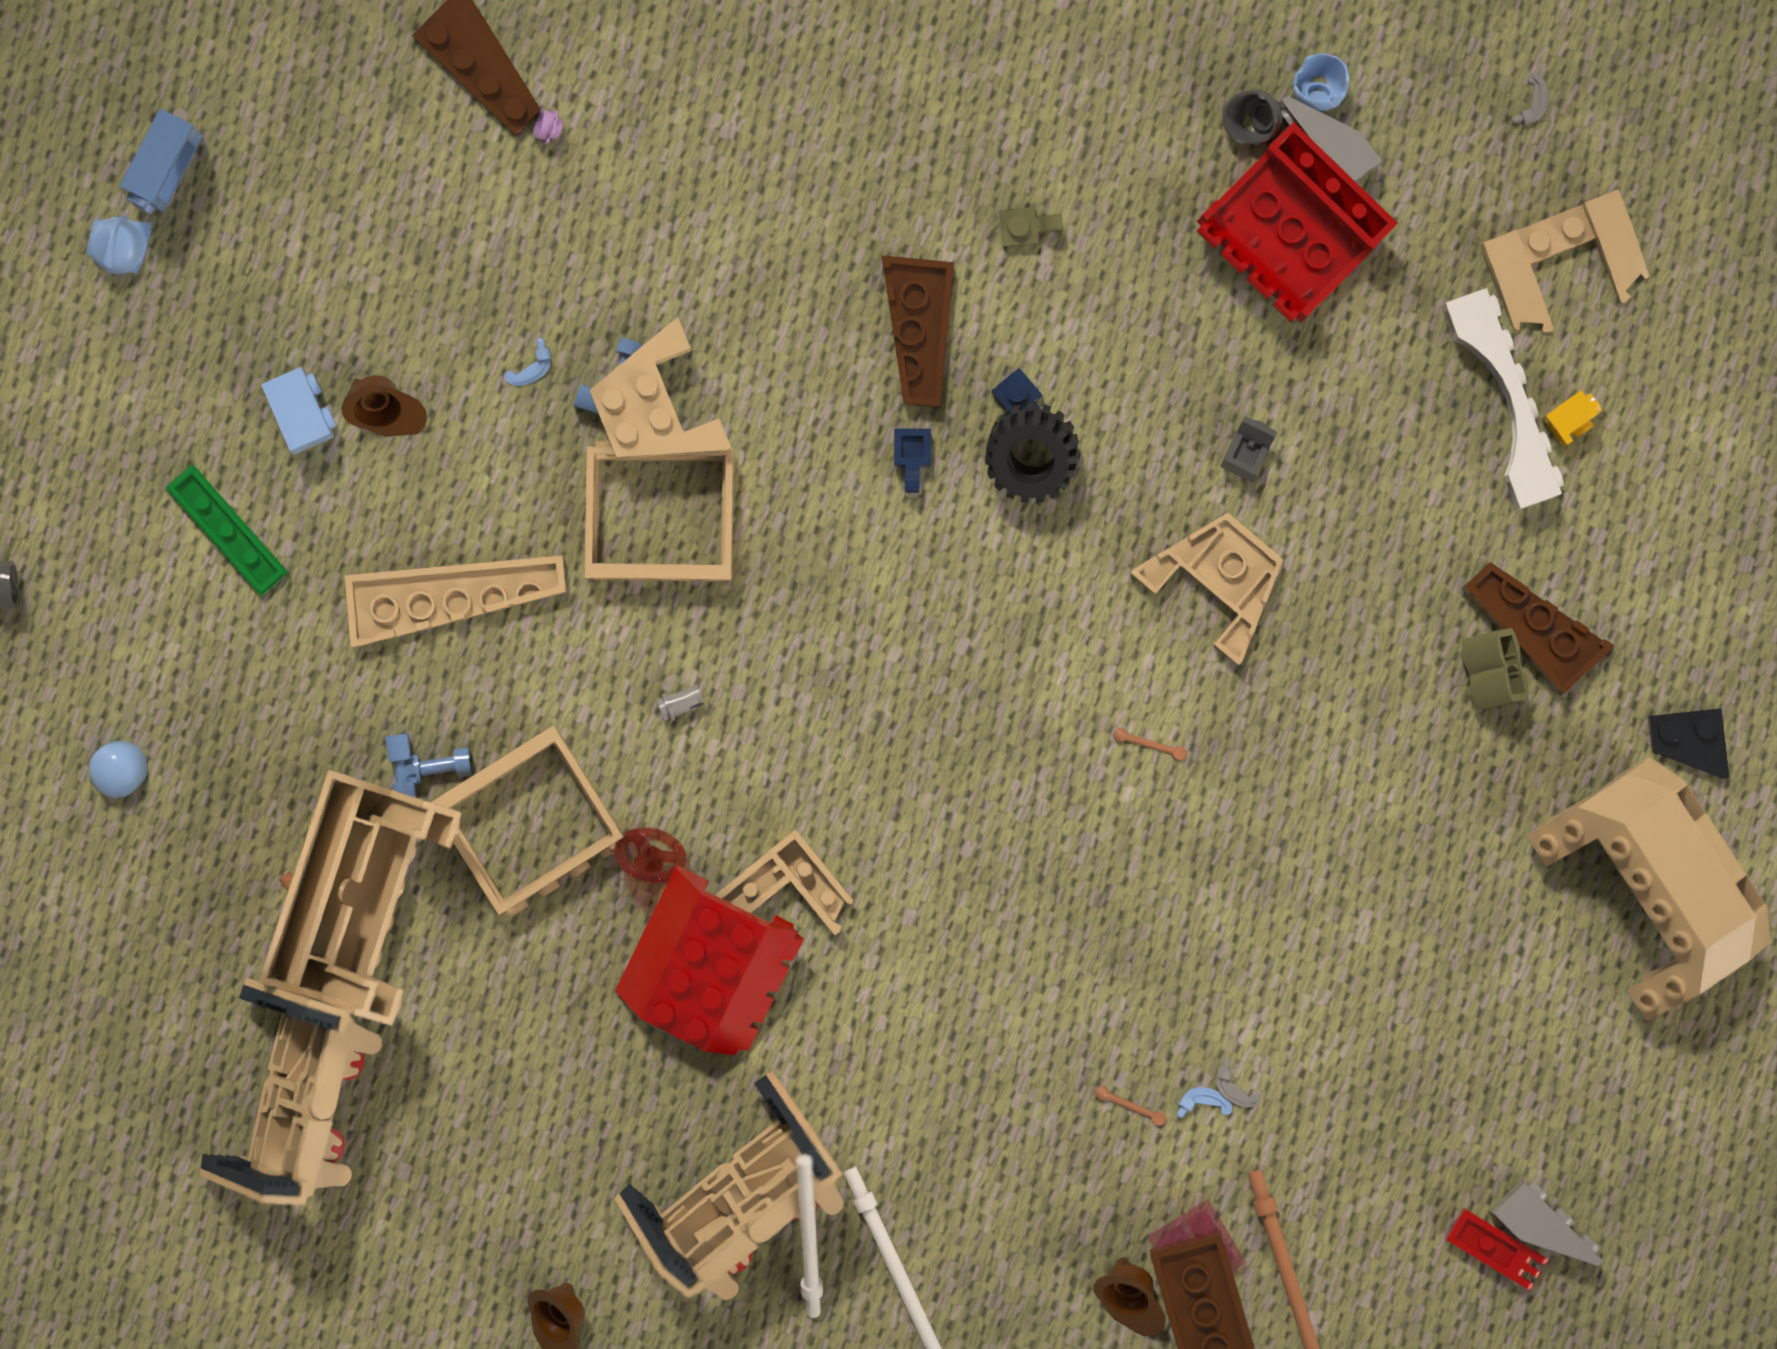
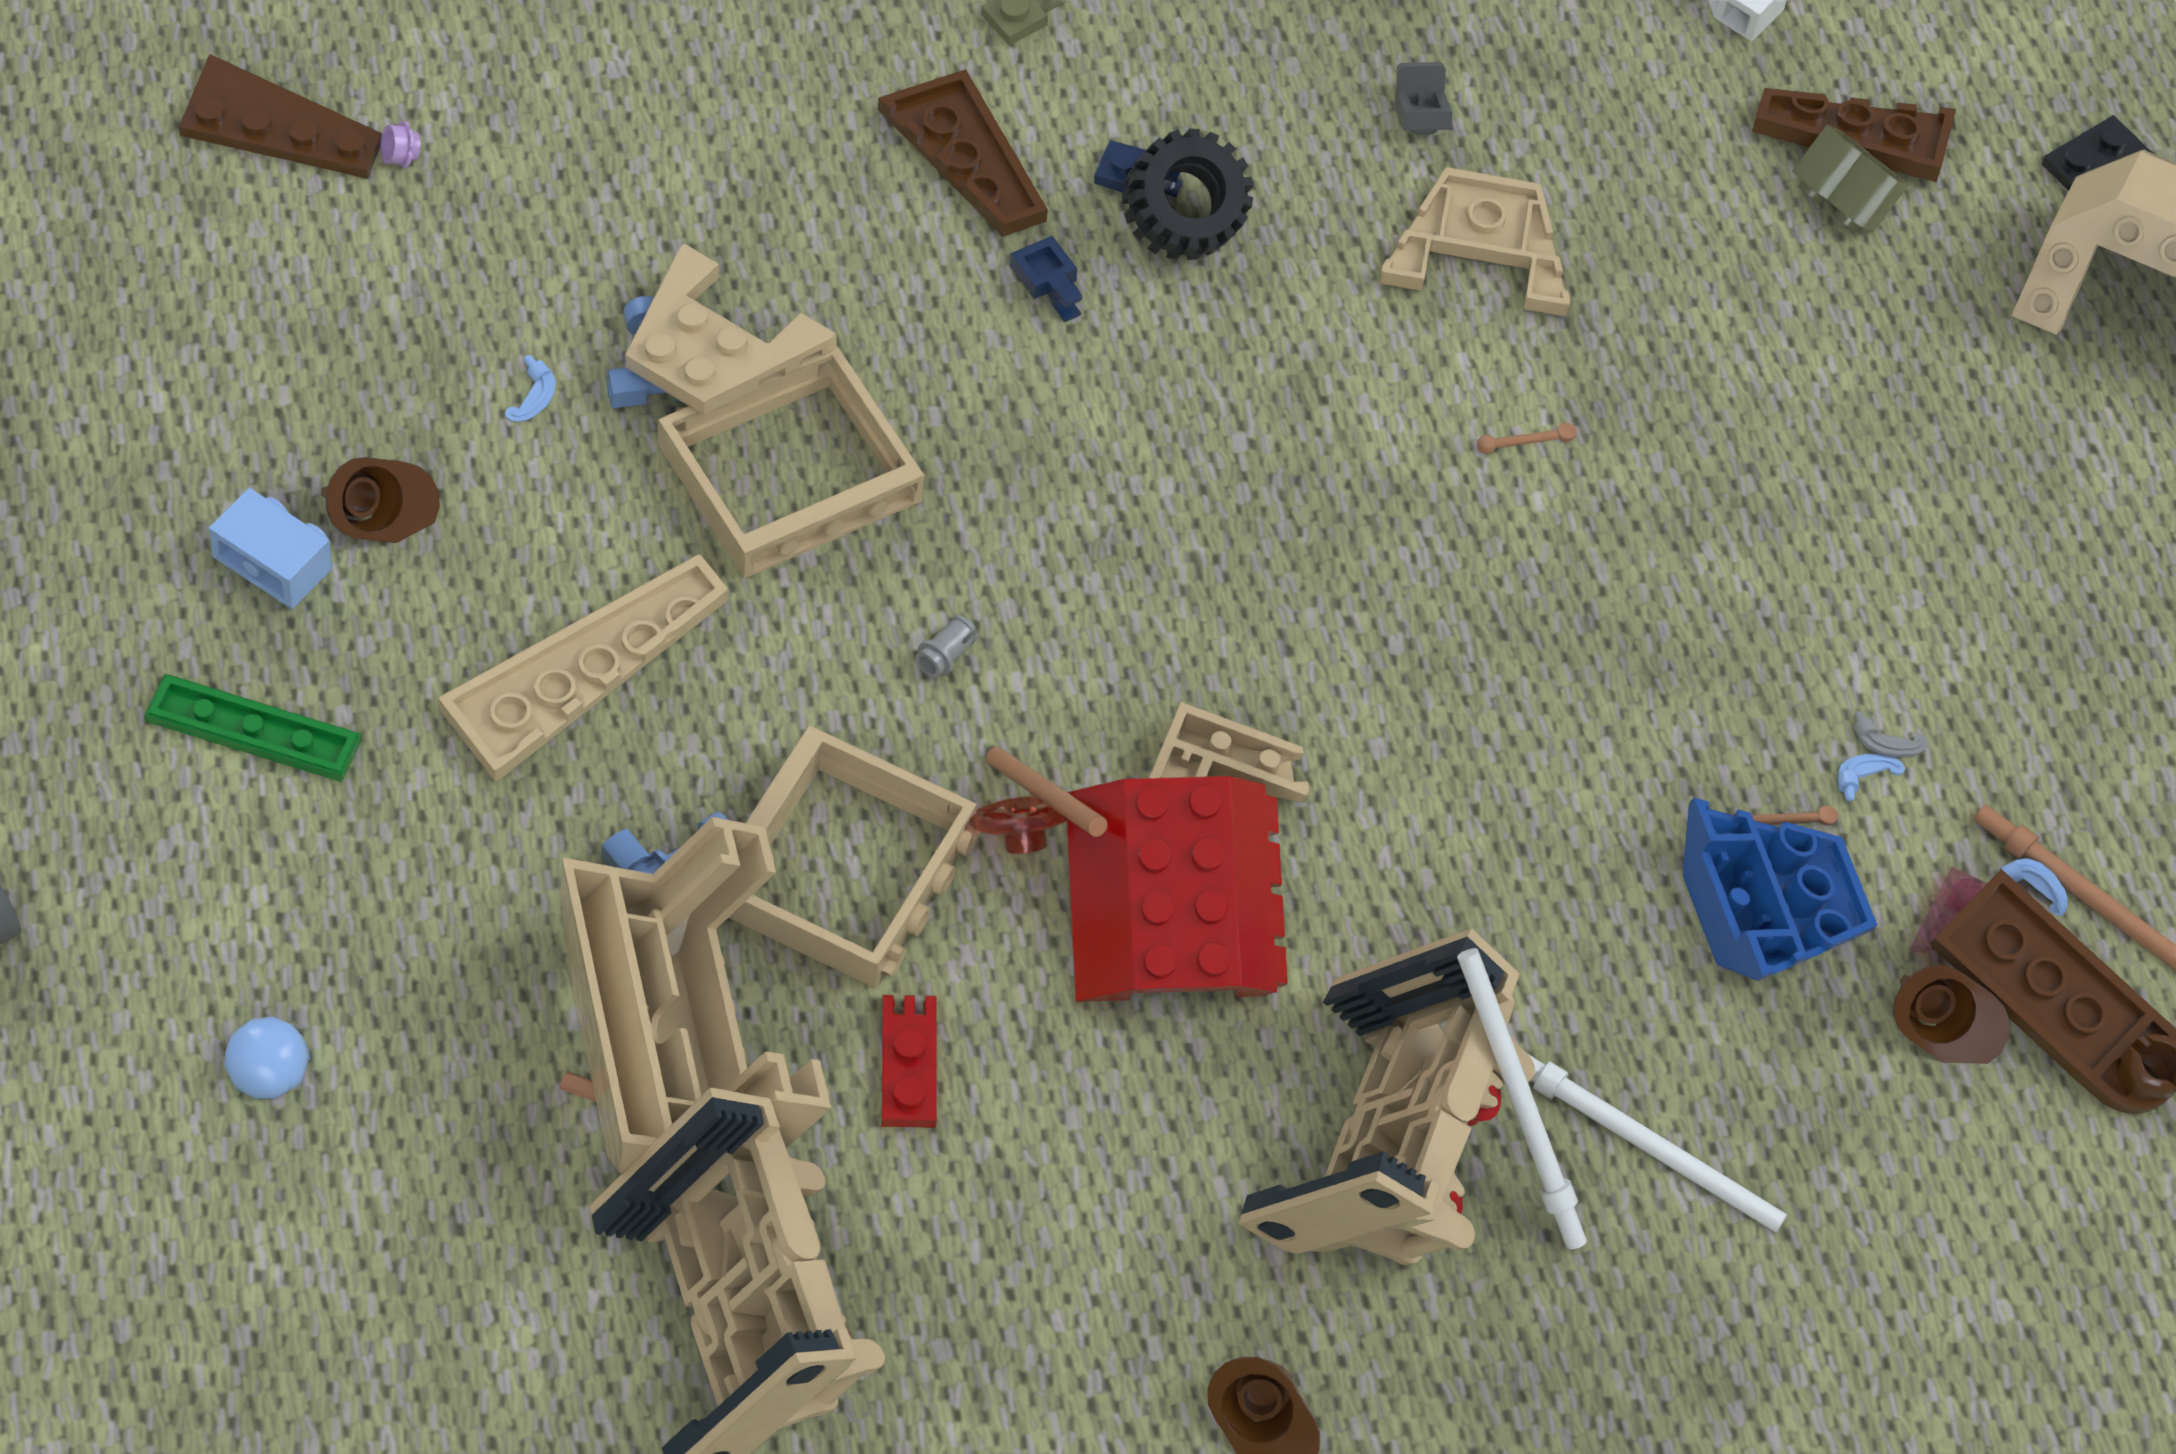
camera: 40 degrees left, 30 degrees down
none -> red hinge [881,995,937,1128]
none -> nougat bar [986,747,1107,837]
none -> blue wedge [1682,797,1877,981]
none -> light blue piece [1991,858,2068,917]

